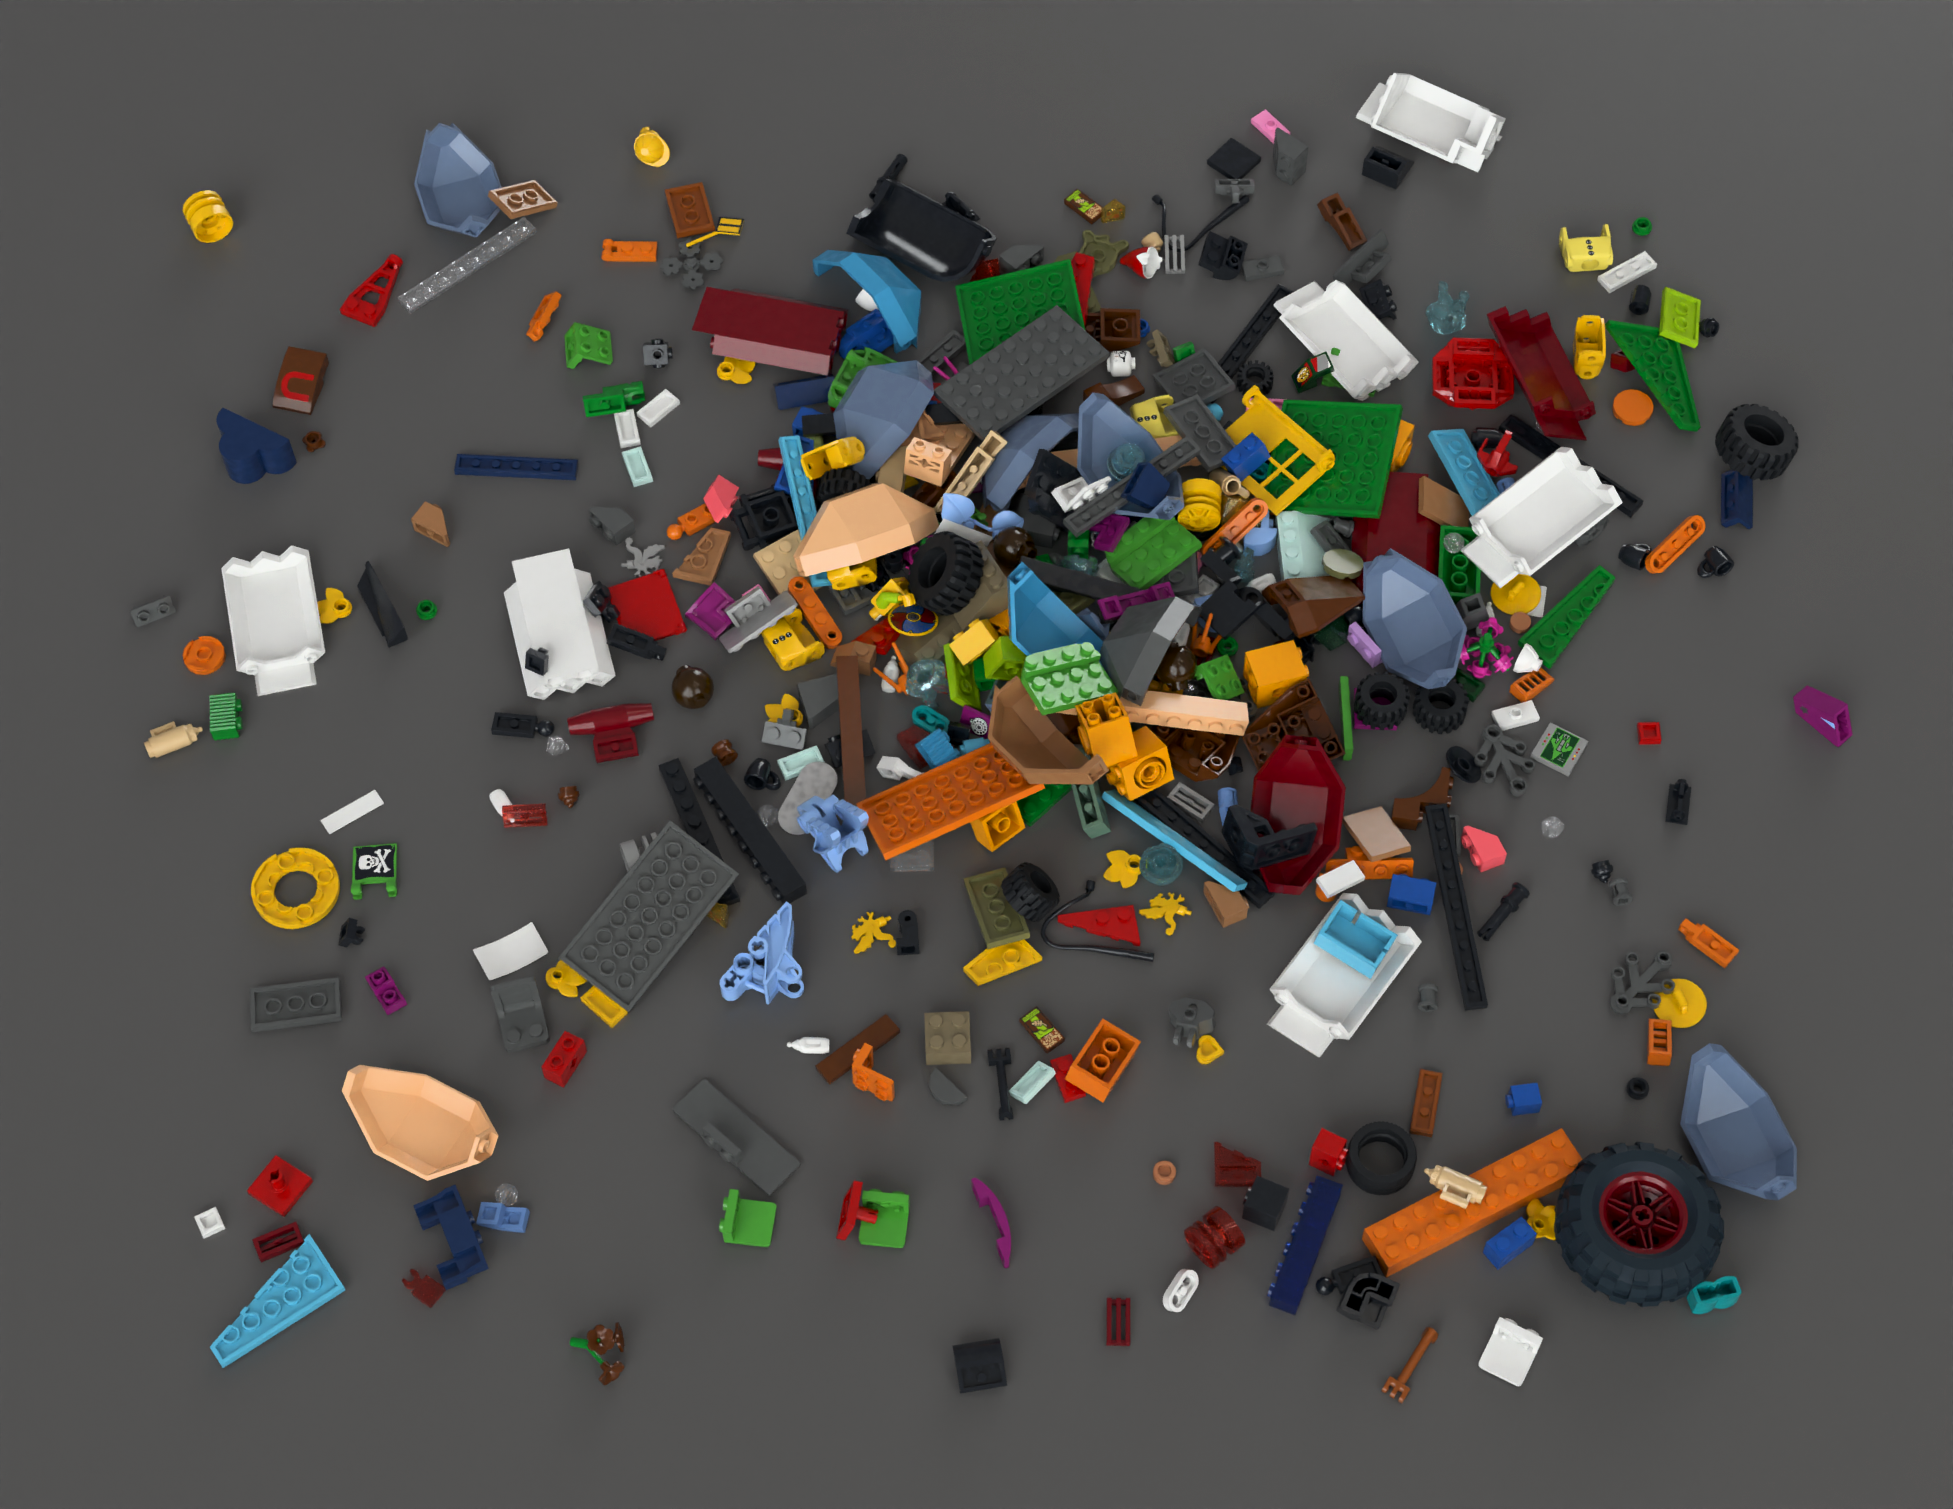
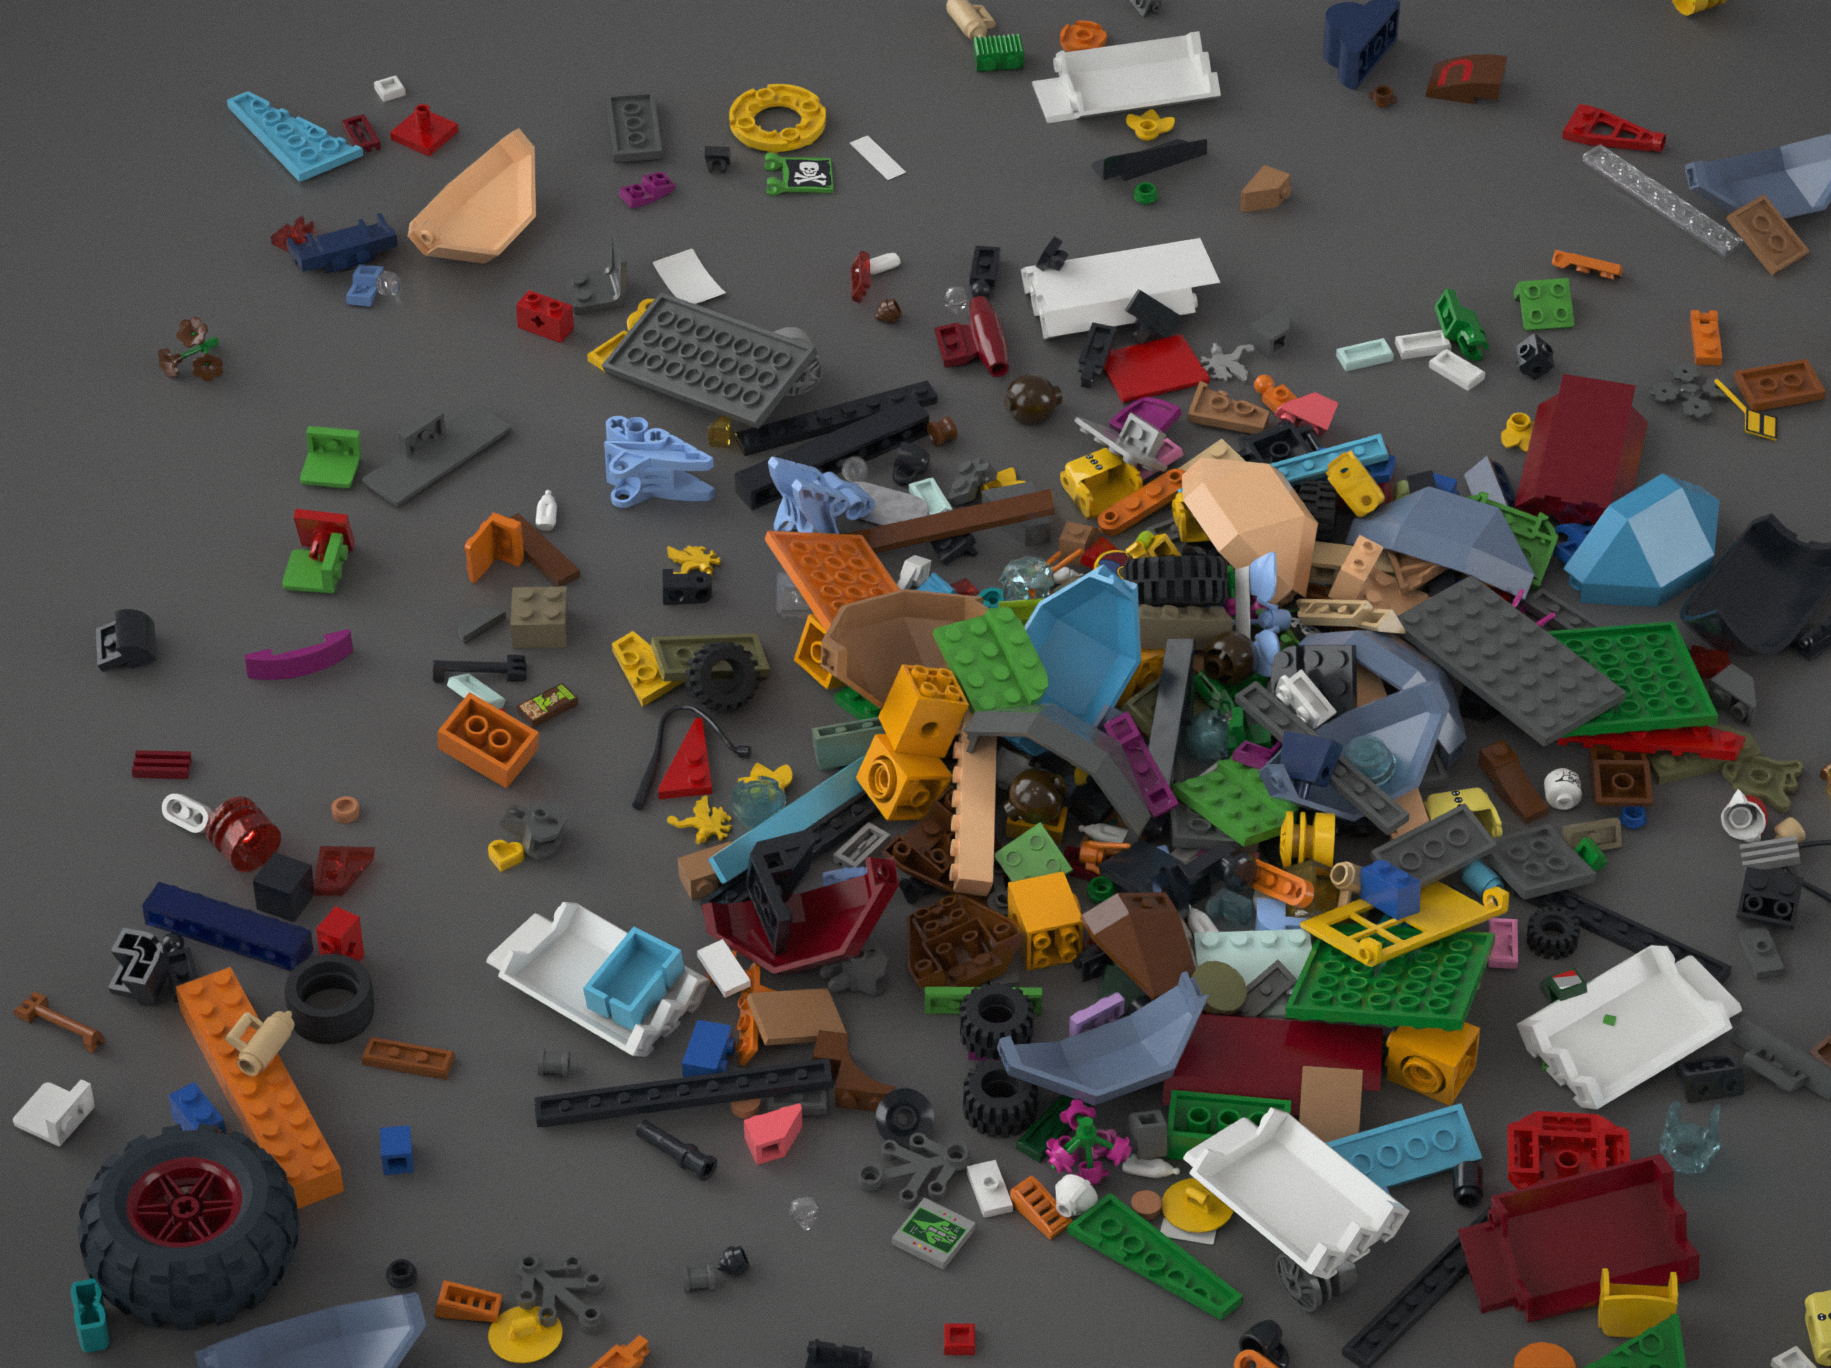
camera: 90 degrees right, 15 degrees down
dark blue tile [454,454,578,480] -> none
clear plate [1443,533,1464,553] -> none
red piece [1477,430,1518,477] -> none

